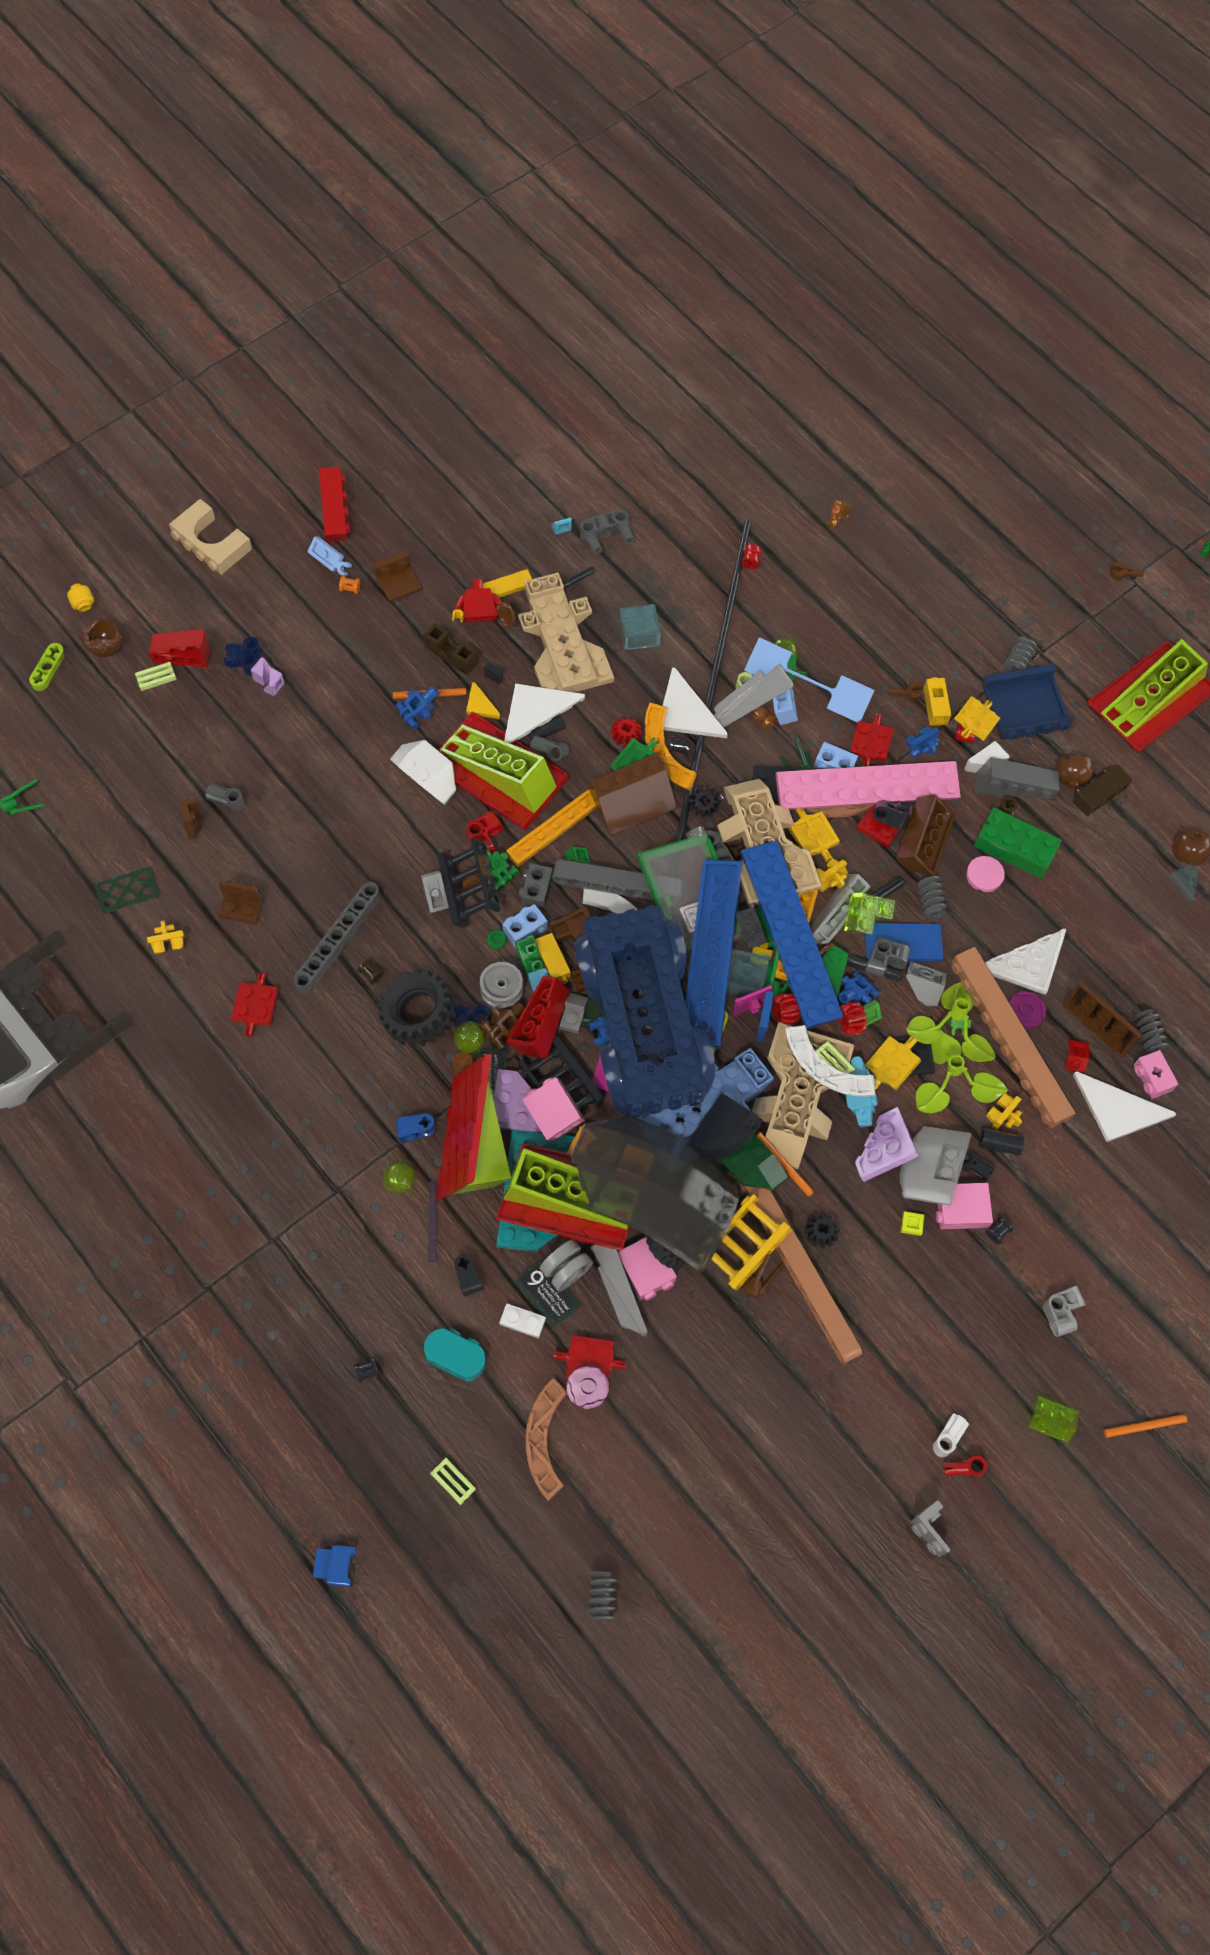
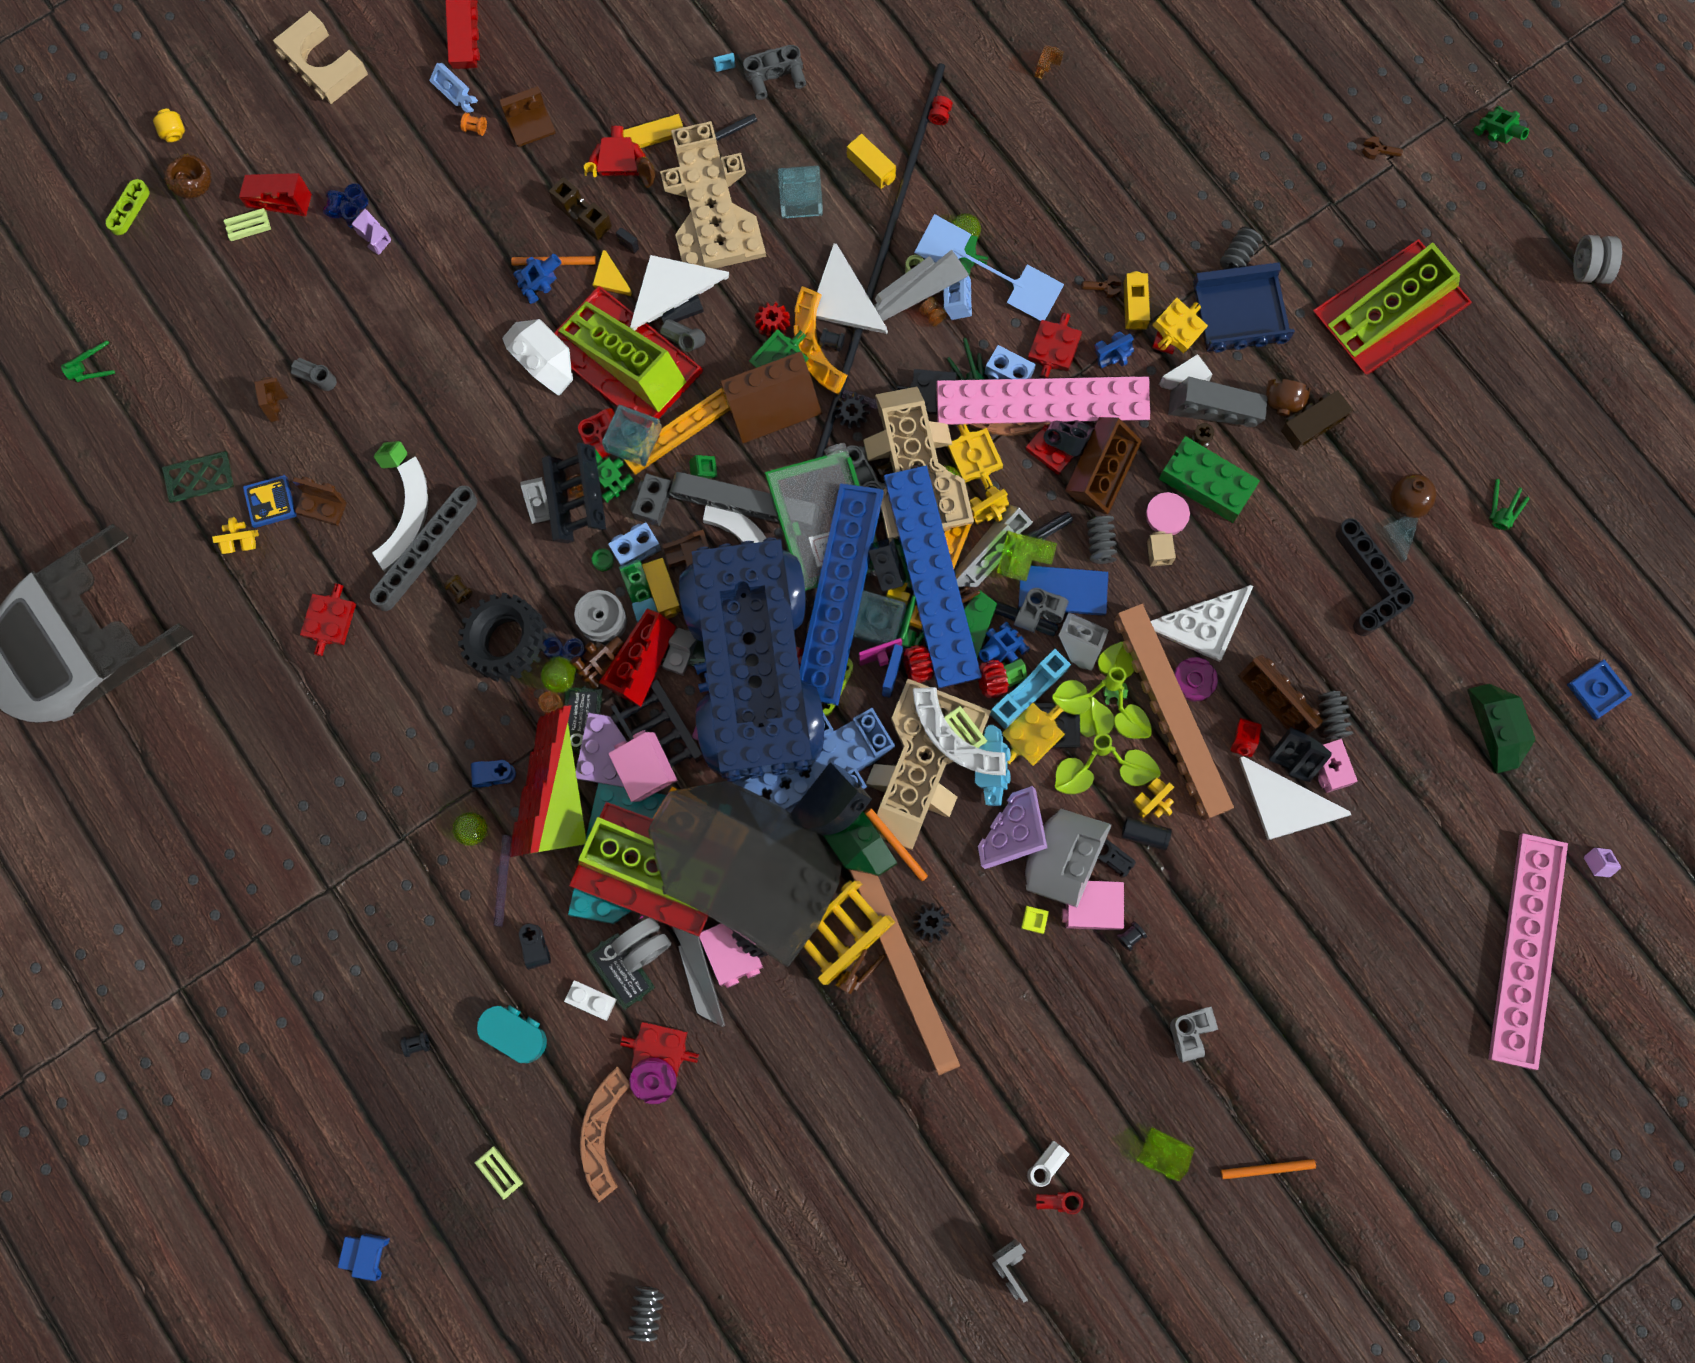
camera: 10 degrees right, 10 degrees up
none -> tile [243,475,297,528]
none -> white tile [372,456,428,572]
none -> bright green slope [374,441,407,468]
none -> clear light blue brick [602,405,662,466]
none -> yellow brick [847,134,896,189]
none -> medium azure arch [990,649,1071,730]
none -> tan brick [1147,531,1176,567]
none -> black slope [1269,727,1332,782]
none -> black beam [1335,518,1414,636]

